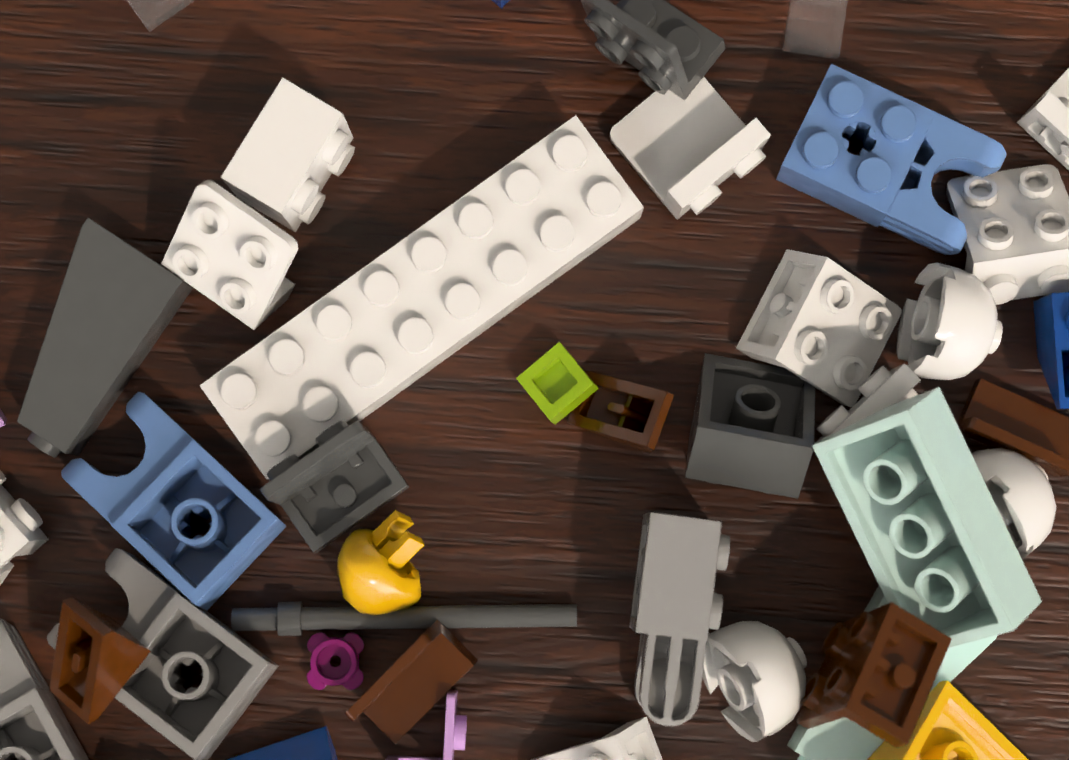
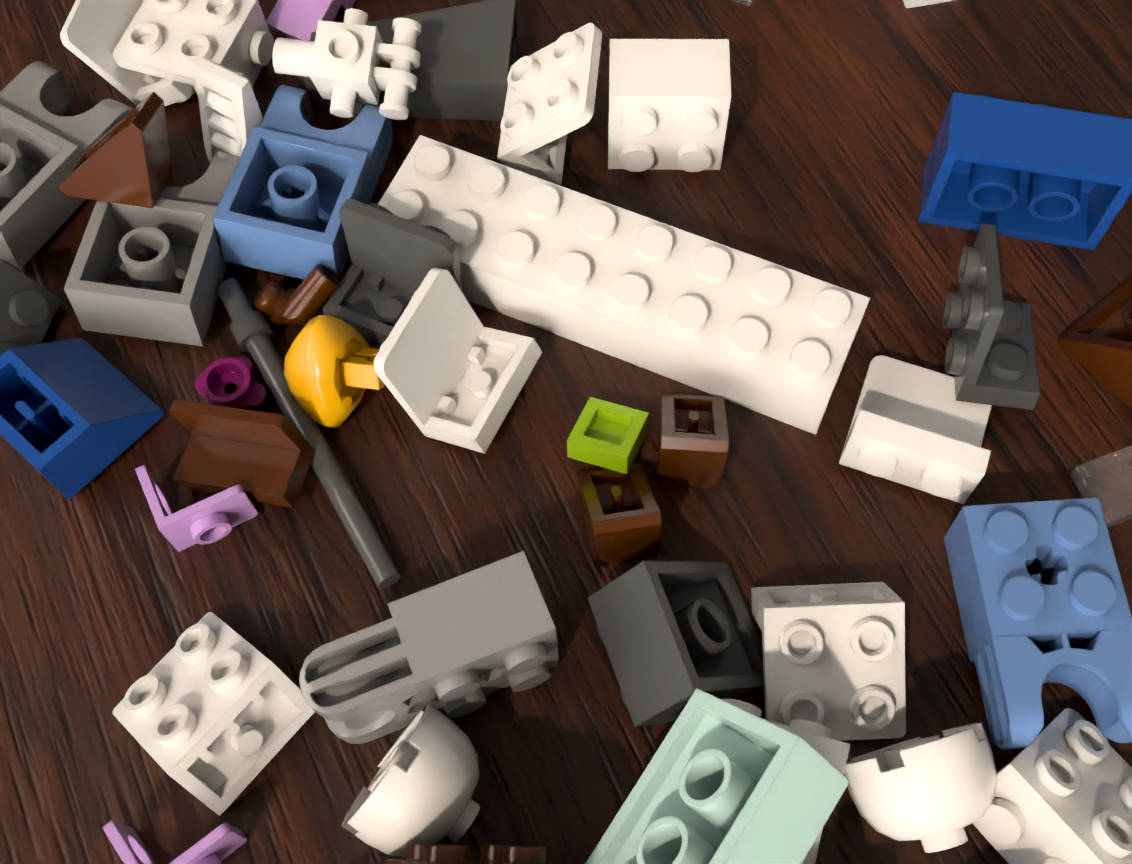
camera: 65 degrees right, 20 degrees down
none -> white slope [194,57,263,163]
none -> reddish brown arm [254,264,340,325]
none -> white piece [273,8,422,120]
none -> white bracket [374,268,542,454]
none -> reddish brown slope [656,393,729,489]

